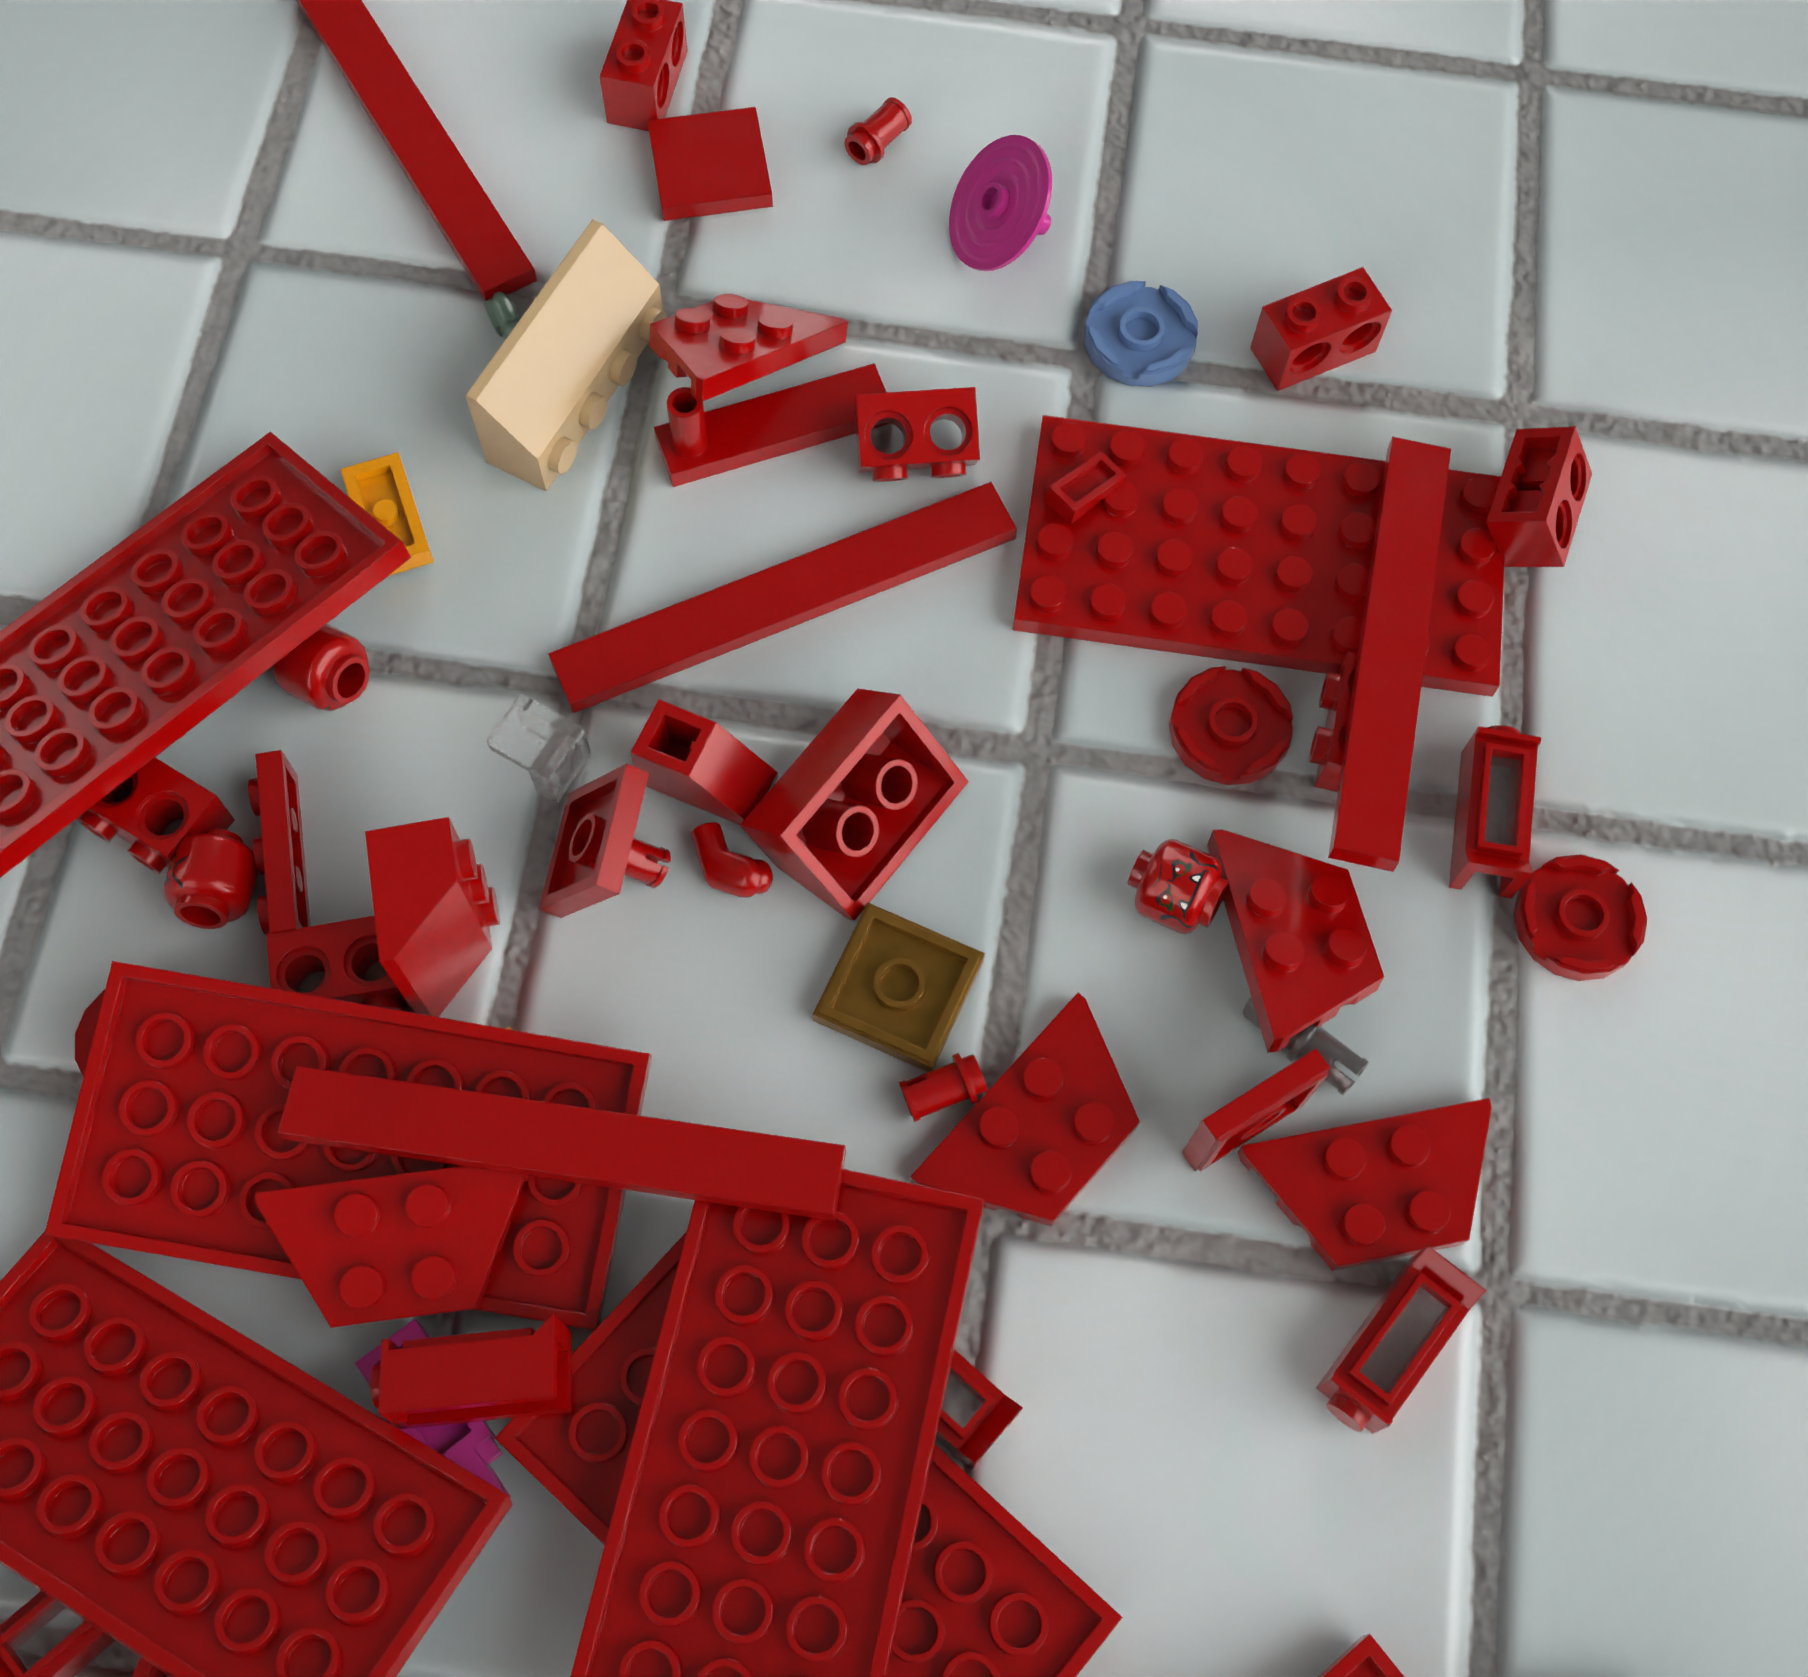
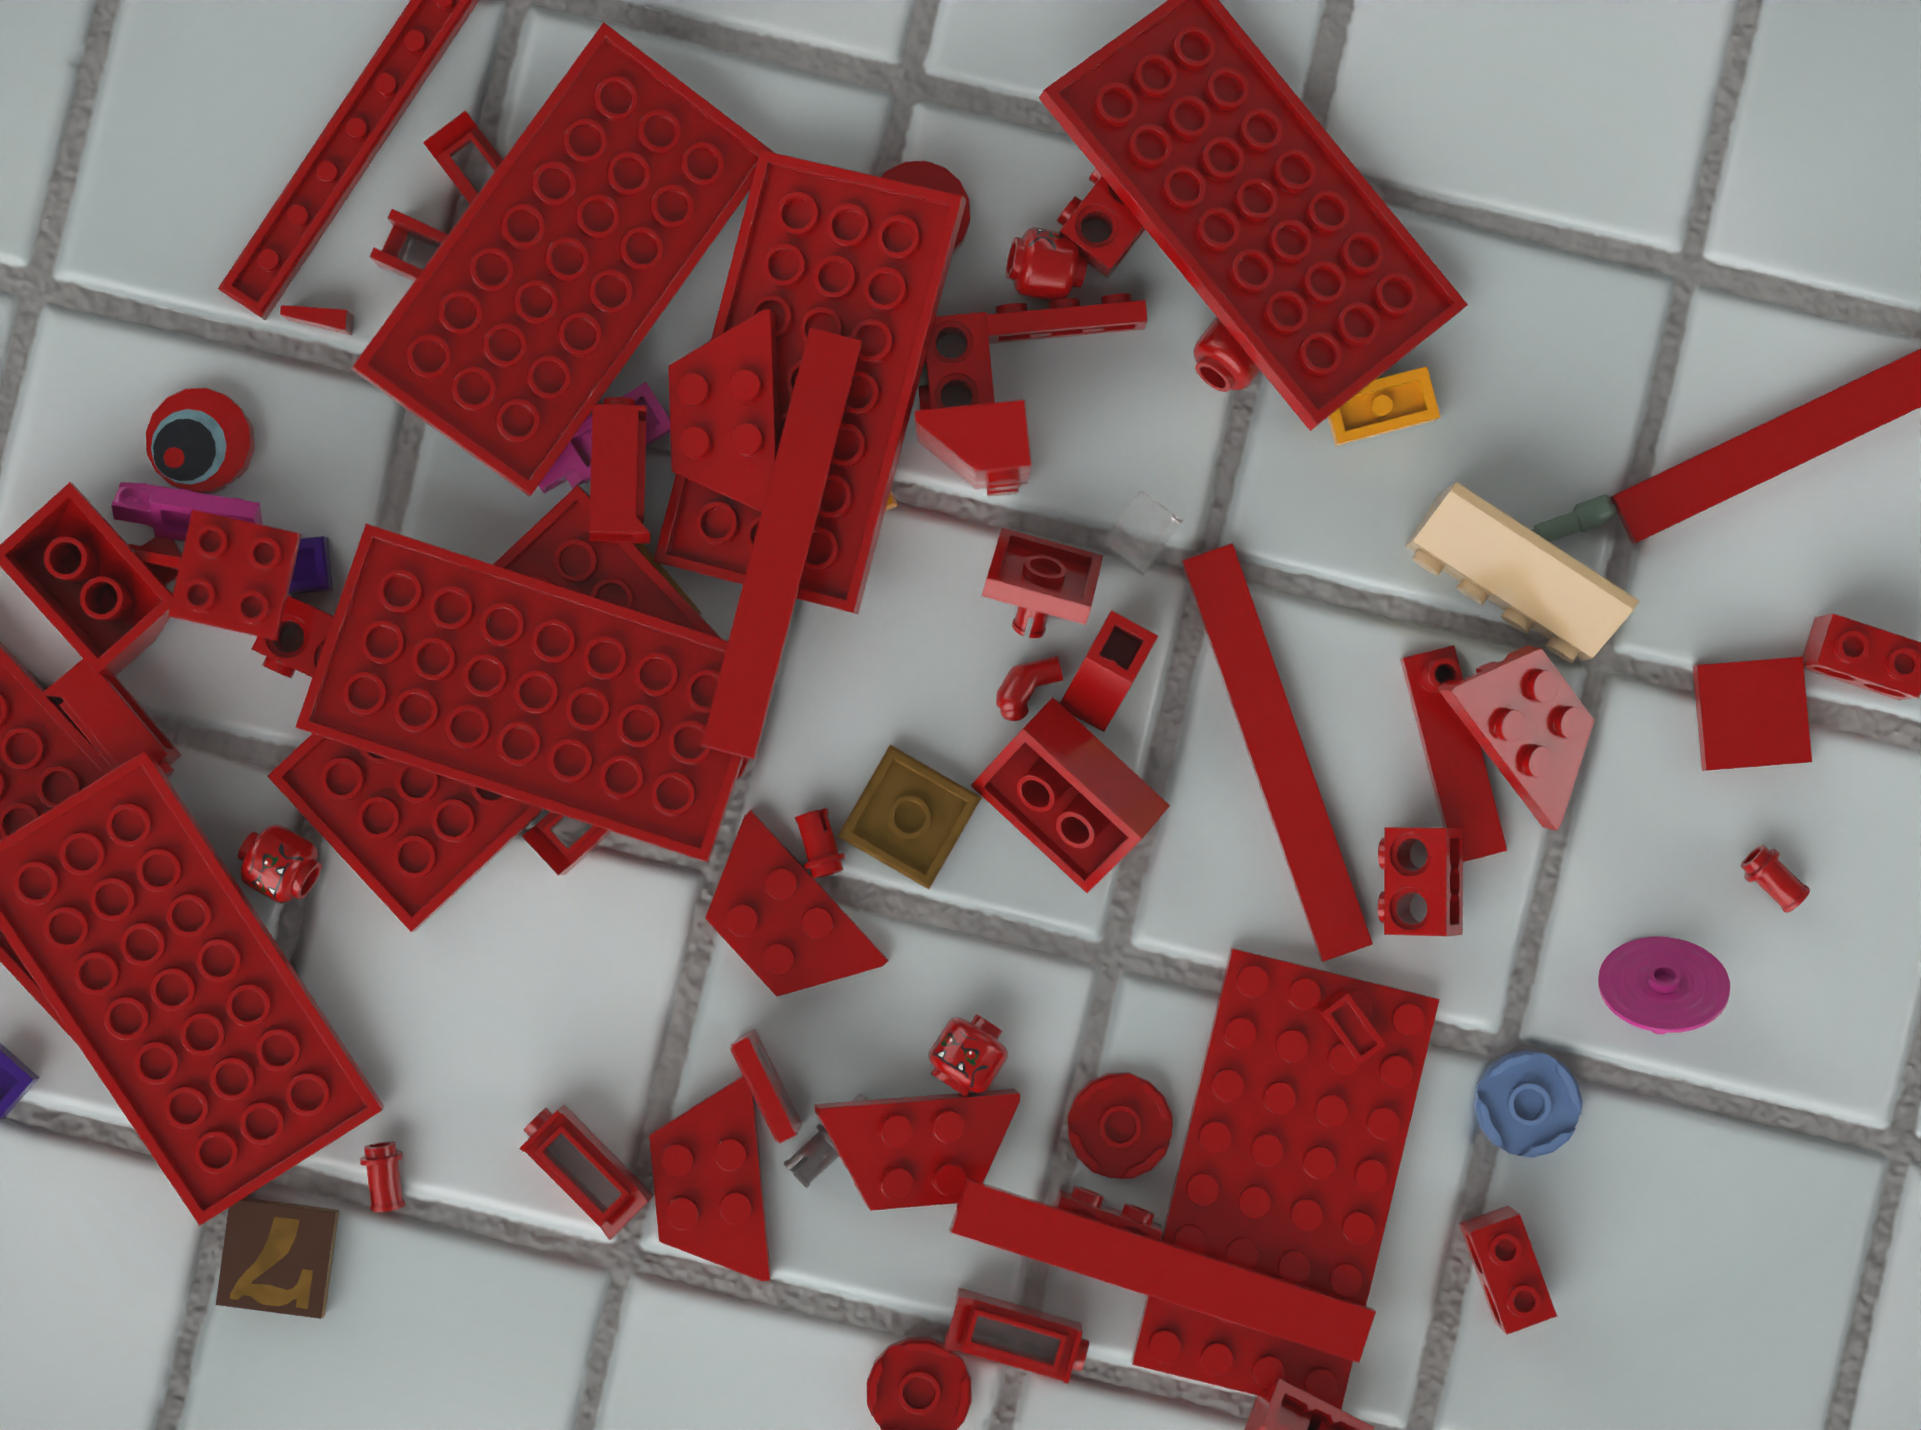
camera: 100 degrees right, 20 degrees up
none -> red pin [360,1141,405,1212]

